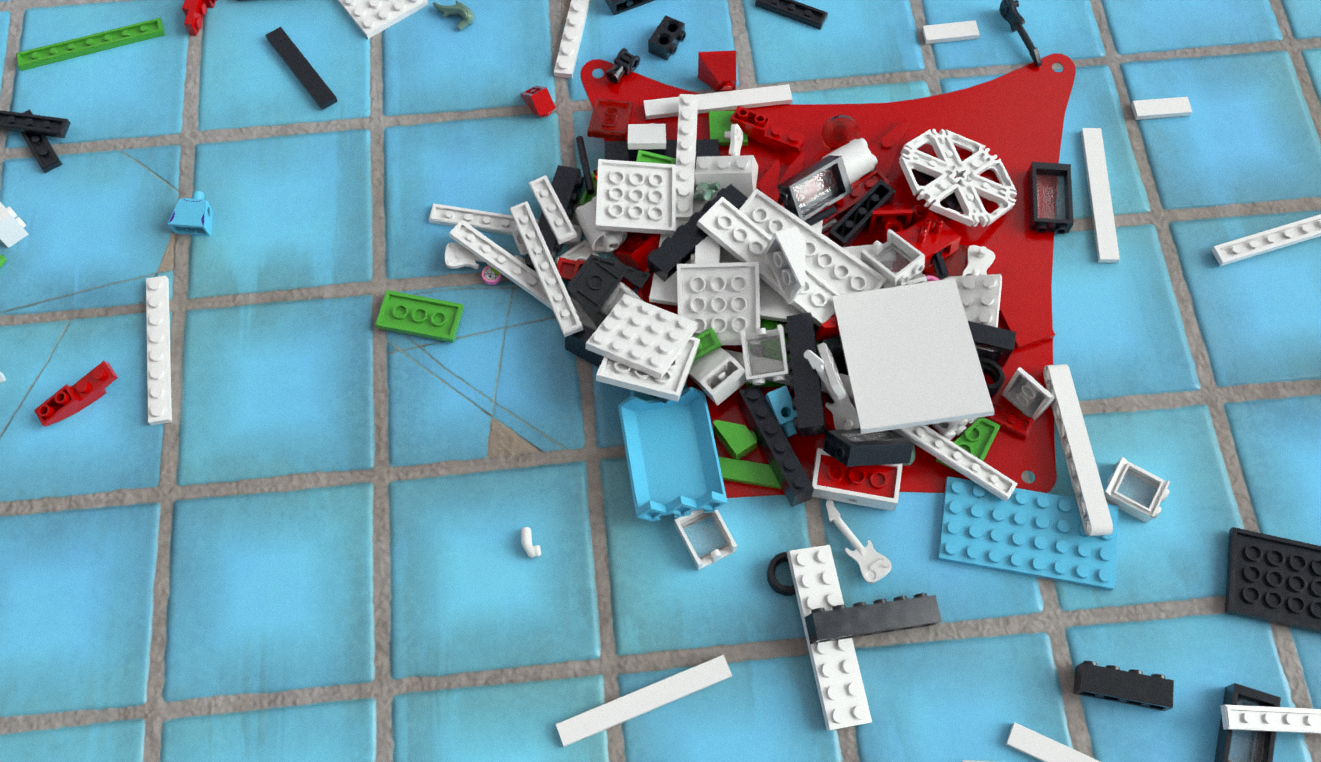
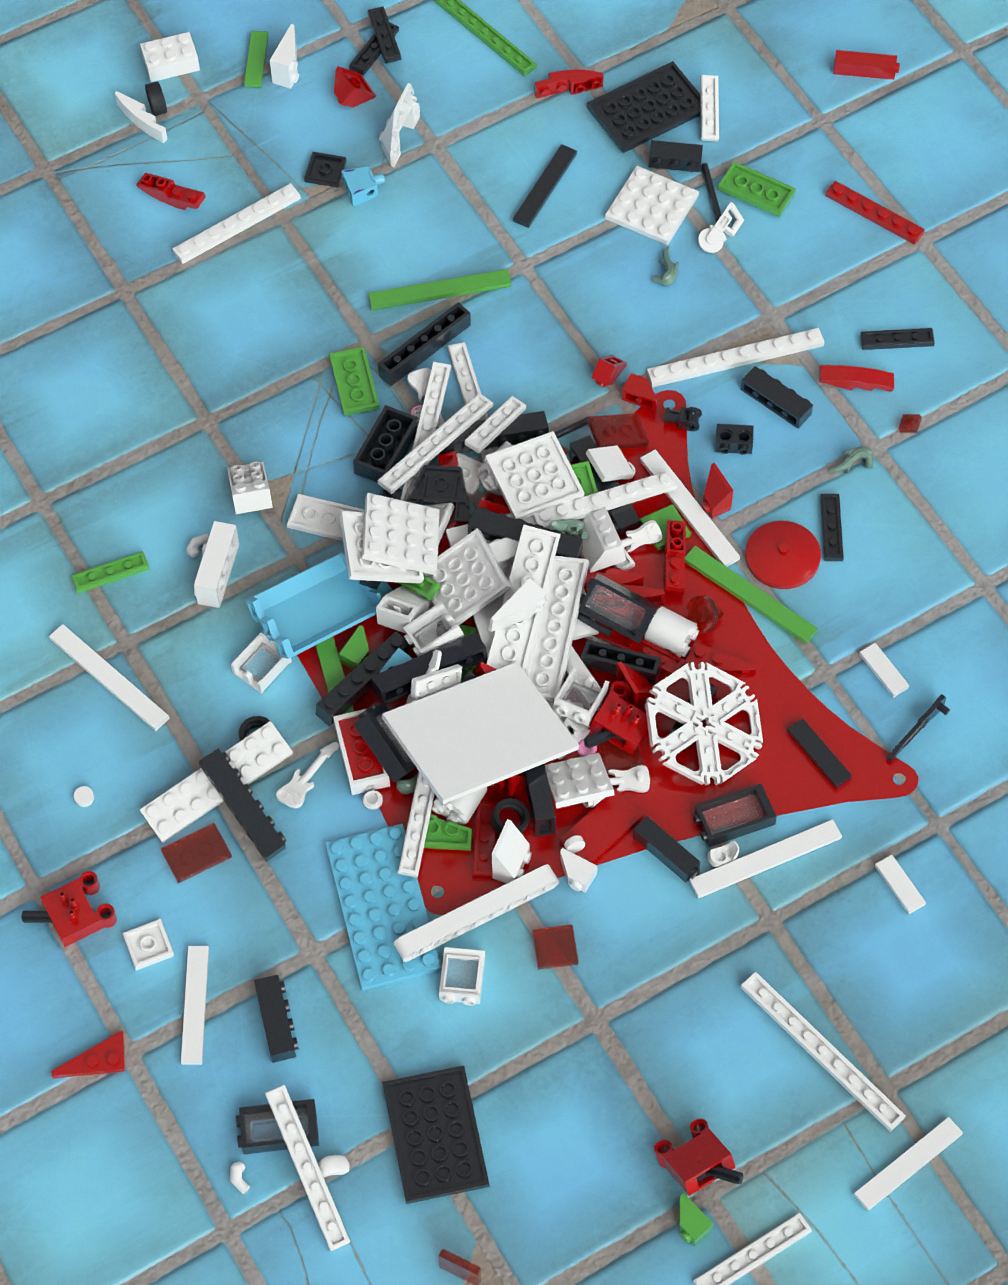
camera: 65 degrees right, 5 degrees down
none -> bright green tile [71,551,149,593]
none -> clear red tile [161,823,232,884]
none -> white brick [194,521,239,608]
none -> white slope [227,461,273,514]
none -> white tile [287,494,365,541]
none -> black tile [304,152,347,188]
none -> white hair [318,1155,350,1178]
none -> red slope [334,66,376,108]
none -> black brick [353,405,419,483]
none -> white plate [363,790,383,810]
none -> bright green tile [368,269,511,310]
none -> black brick [378,302,471,386]
none -> white wedge [379,83,420,167]
none -> clear red tile [532,924,579,970]
none -> white slope [560,848,597,893]
none -> white tile [564,836,585,853]
none -> red slope [622,373,657,412]
none -> black brick [633,816,700,883]
none -> bright green tile [685,546,818,644]
none -> white hair [708,841,739,867]
none -> red dish [745,521,821,589]
none -> black tile [787,719,852,789]

